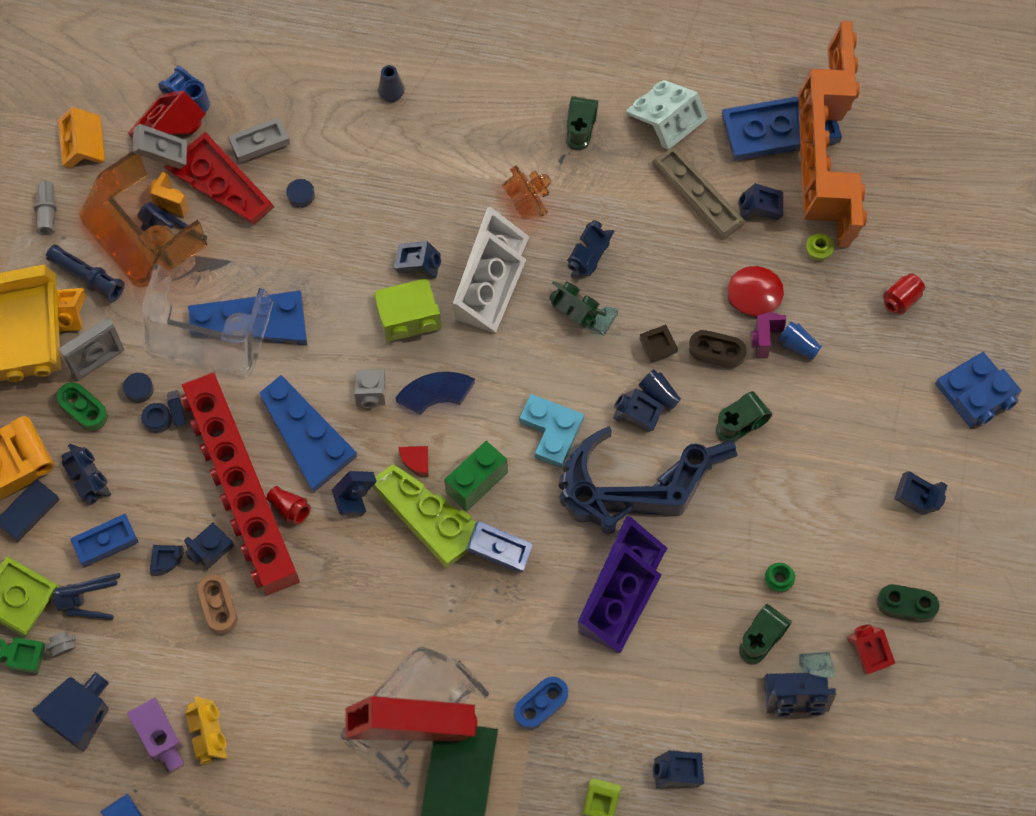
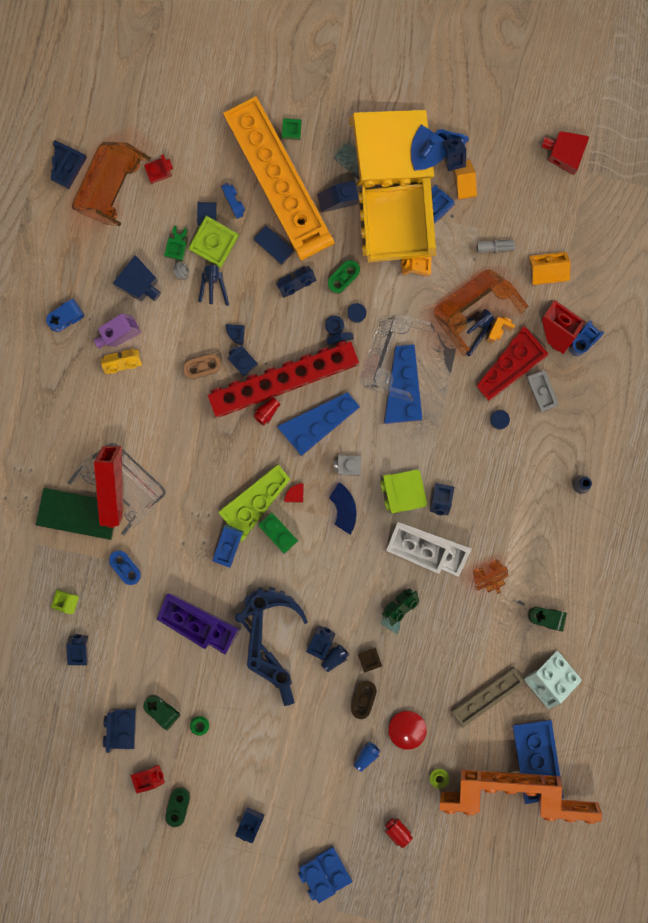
camera: 90 degrees right, 20 degrees up
dark blue pin [46,244,125,303] -> none
light grey plate [59,317,125,381] -> none
blue plate [70,513,139,568] -> none
light grey plate [133,124,187,169] -> none
dark blue bracket [331,471,377,516] -> none
medium azure plate [519,394,584,468] -> none
dark blue hinge [567,220,615,277] -> none
dark green piece [716,391,773,442] -> none
dark blue bracket [738,183,784,221] -> none
magenta bracket [751,312,786,358] -> none
clear light blue tile [799,652,835,678] -> none

